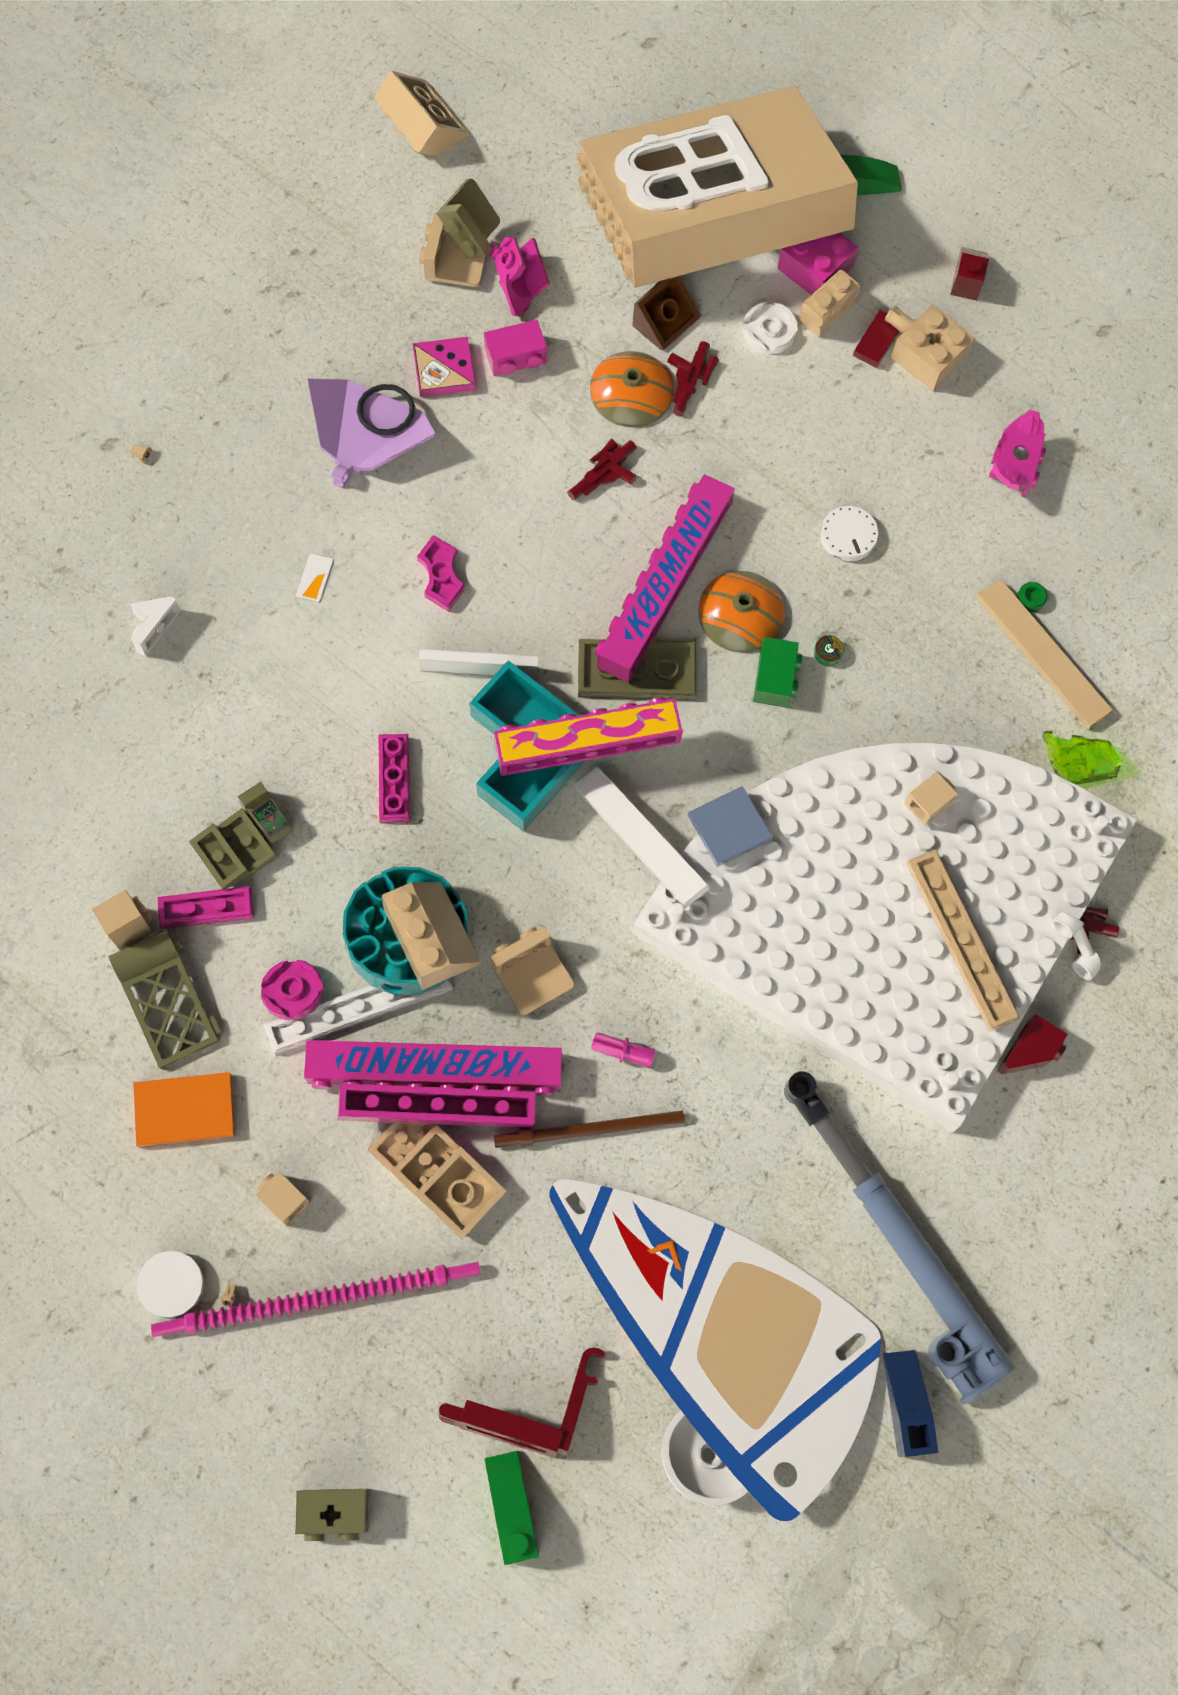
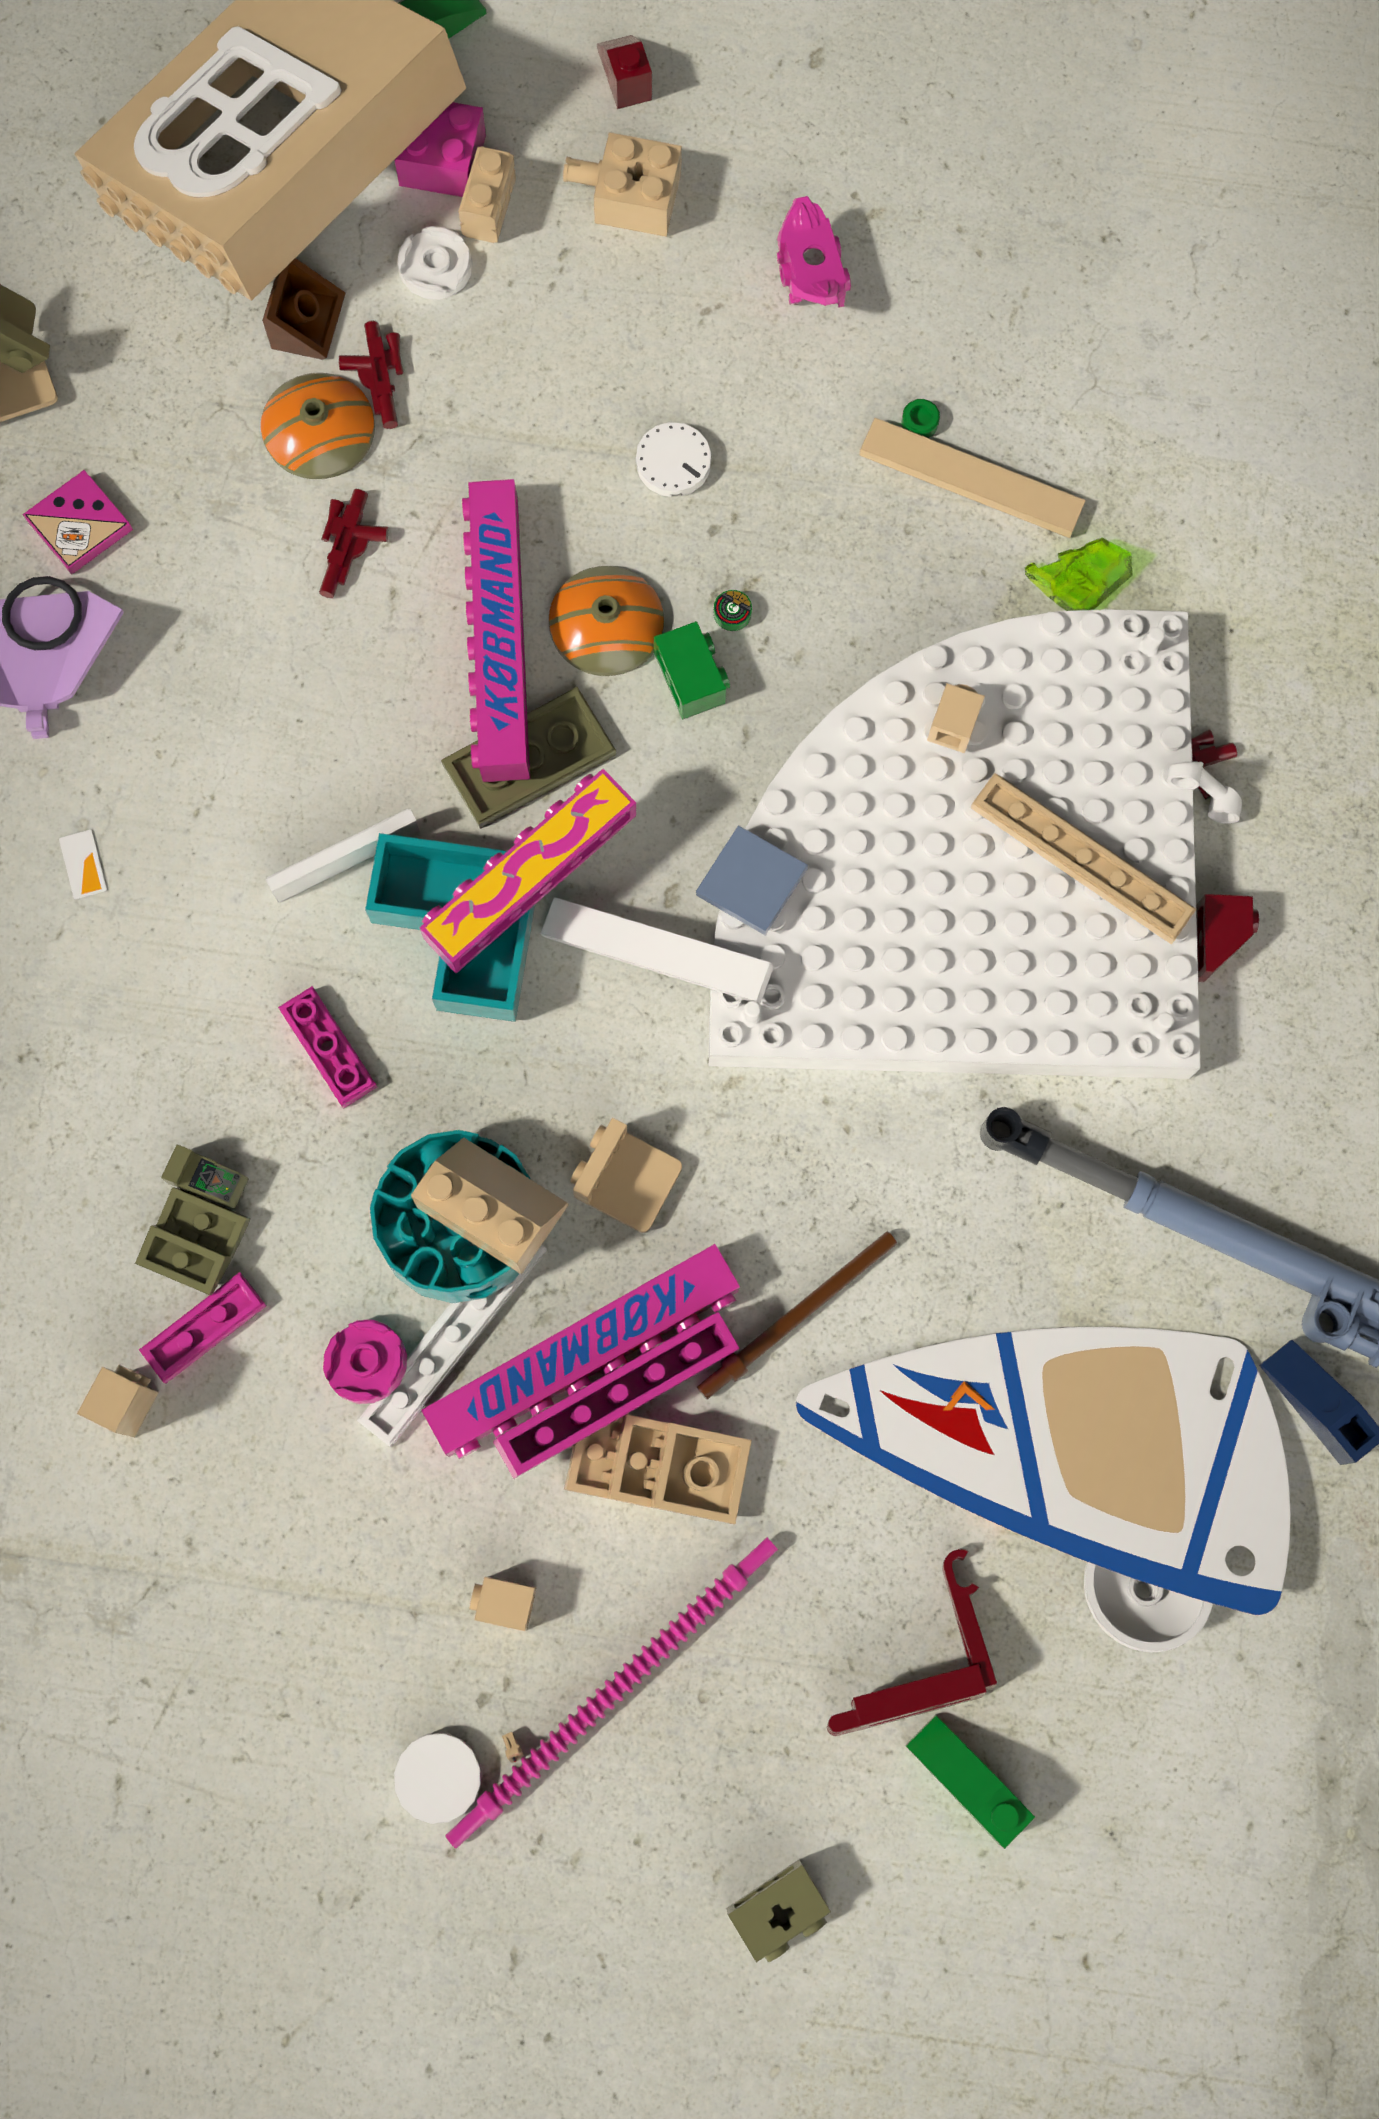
camera: 30 degrees left, 5 degrees up
olive piece [109,929,222,1069] -> none
orange tile [133,1072,235,1148] -> none
dark pink tile [417,535,465,612] -> none
dark pink brick [484,319,547,376] -> none
dark pink piece [490,237,550,317] -> none
dark pink axle [591,1032,655,1069] -> none
dark red tile [853,310,900,368] -> none

